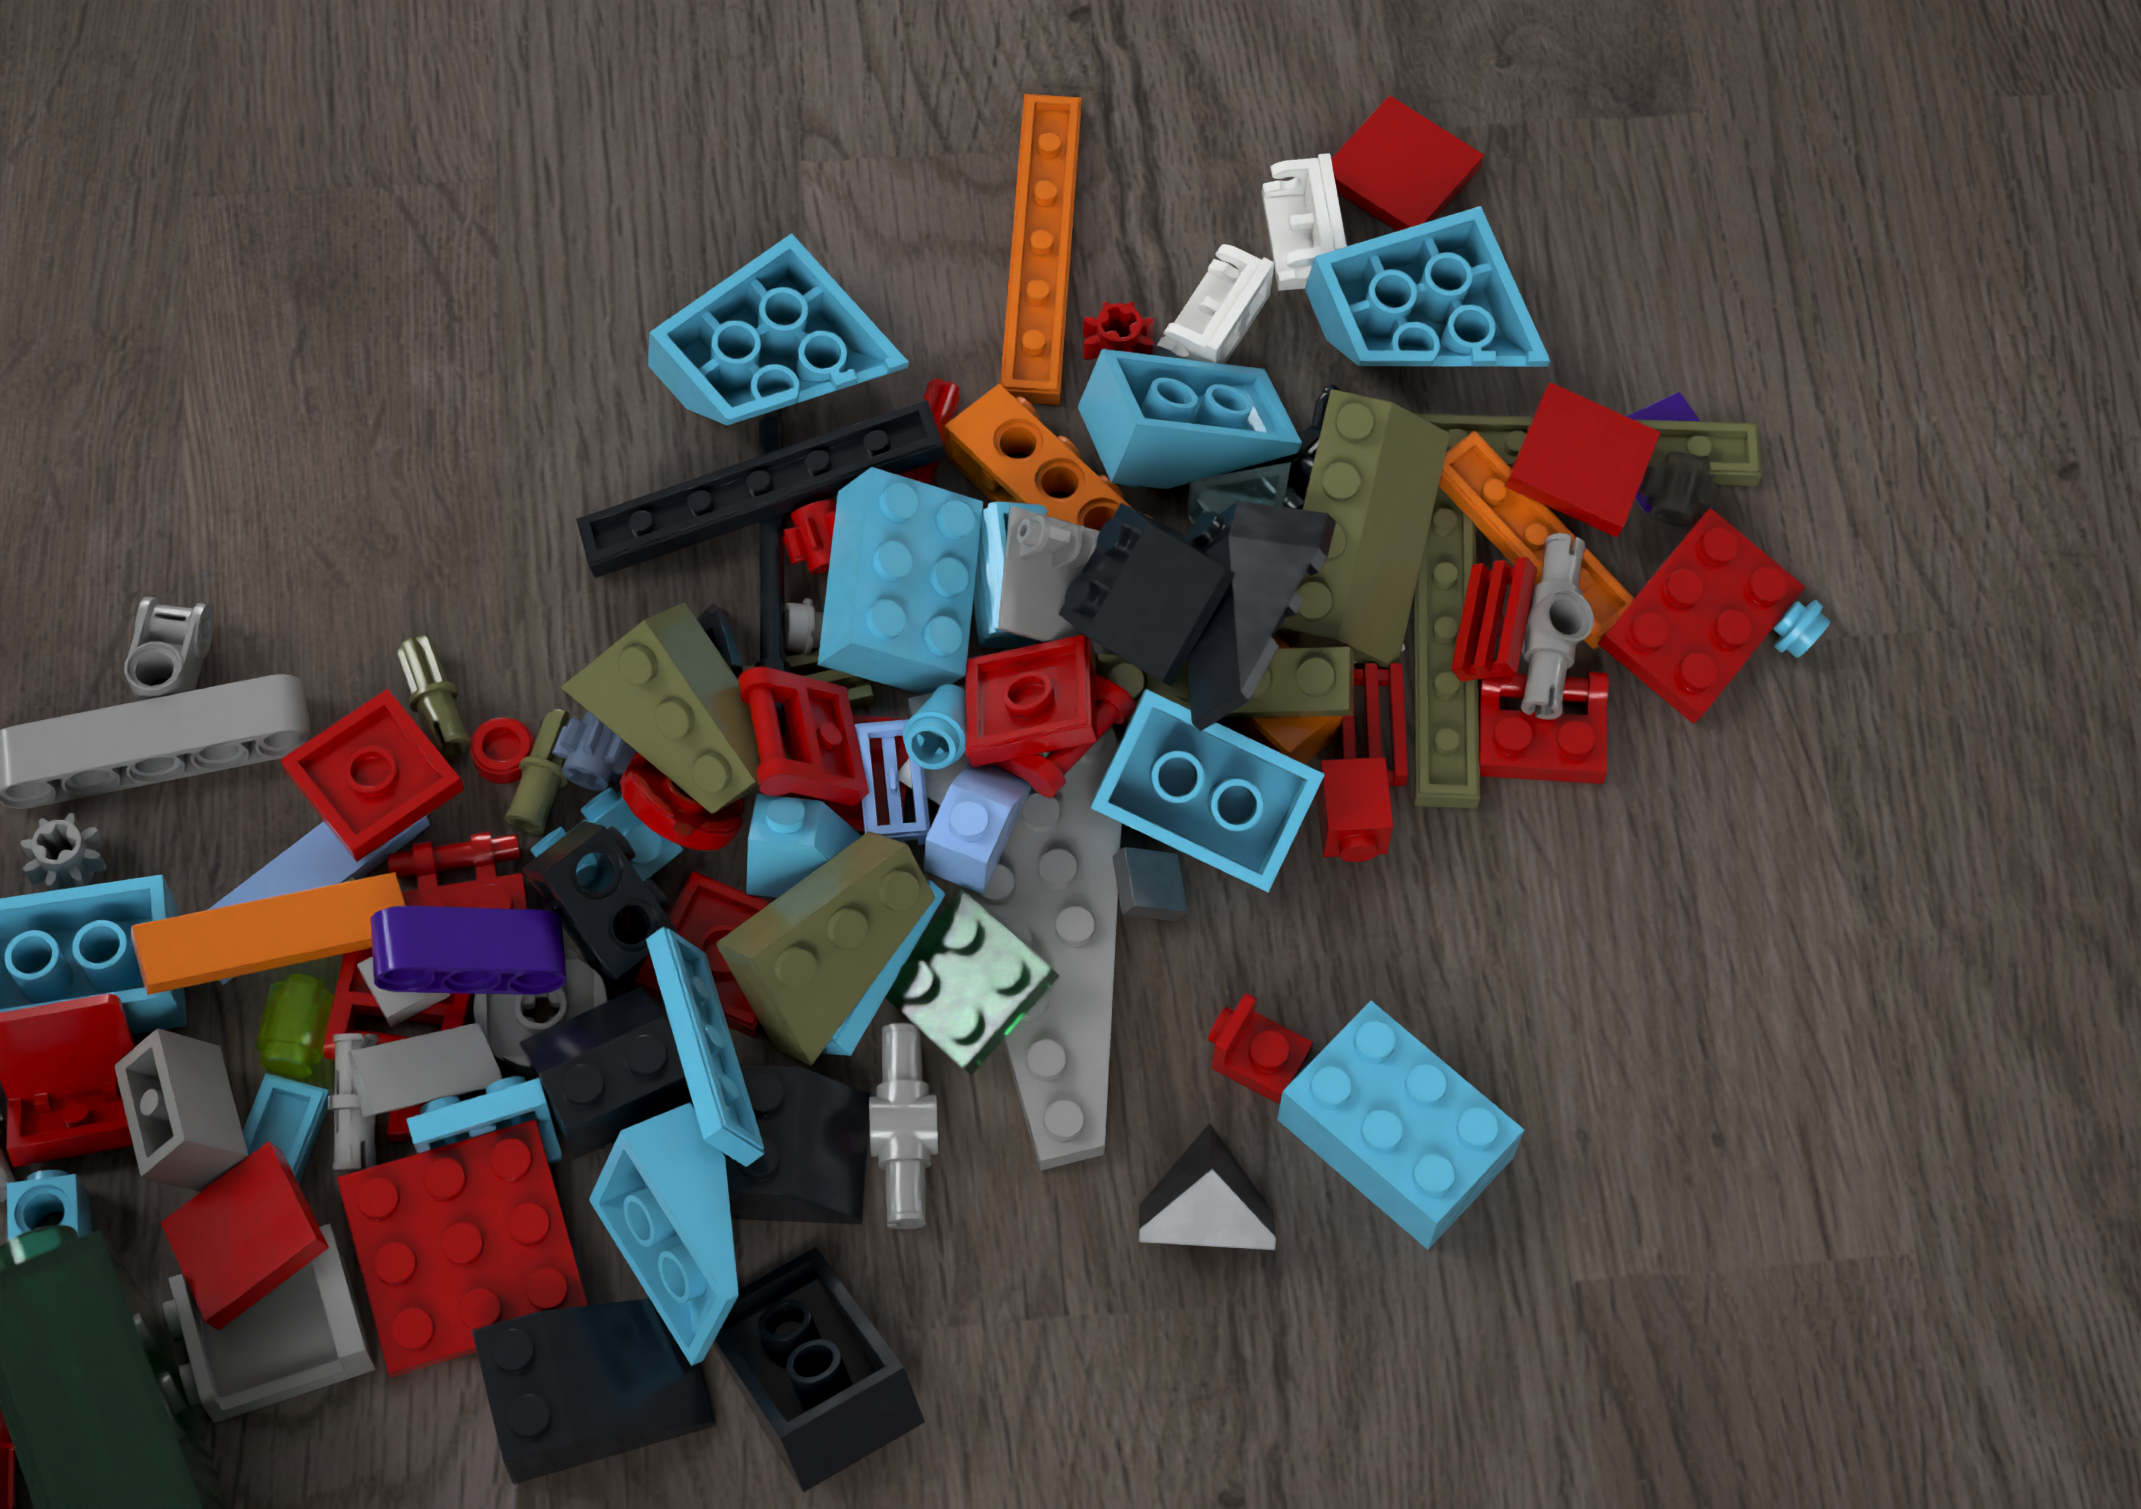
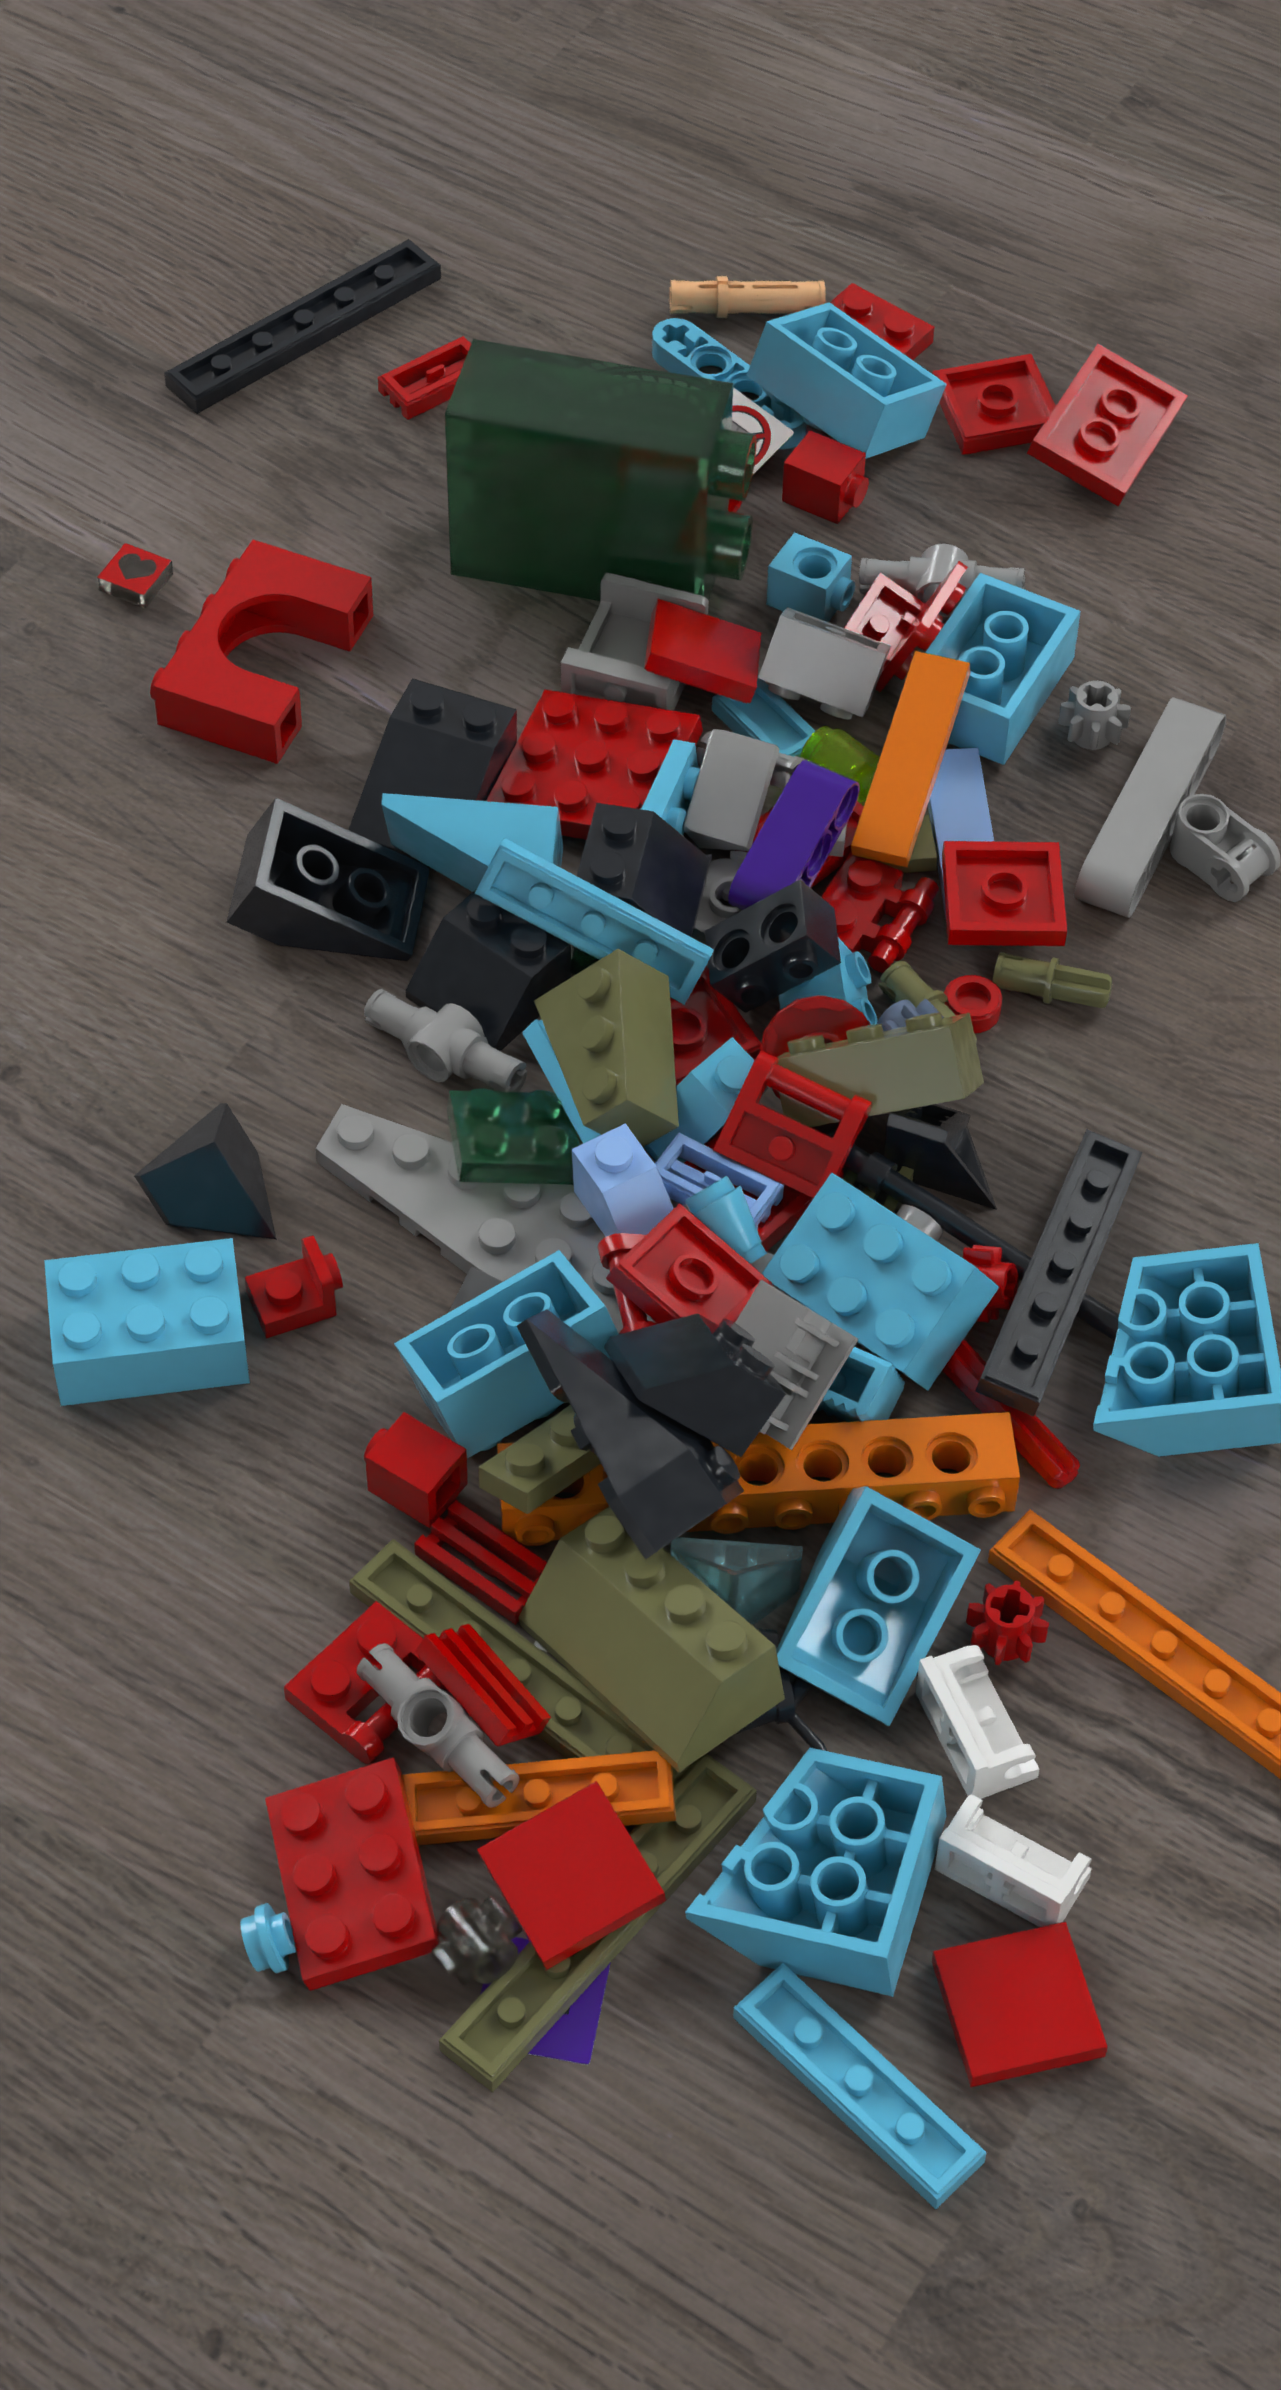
camera: 130 degrees right, 10 degrees down
none -> medium azure tile [733,1963,987,2209]

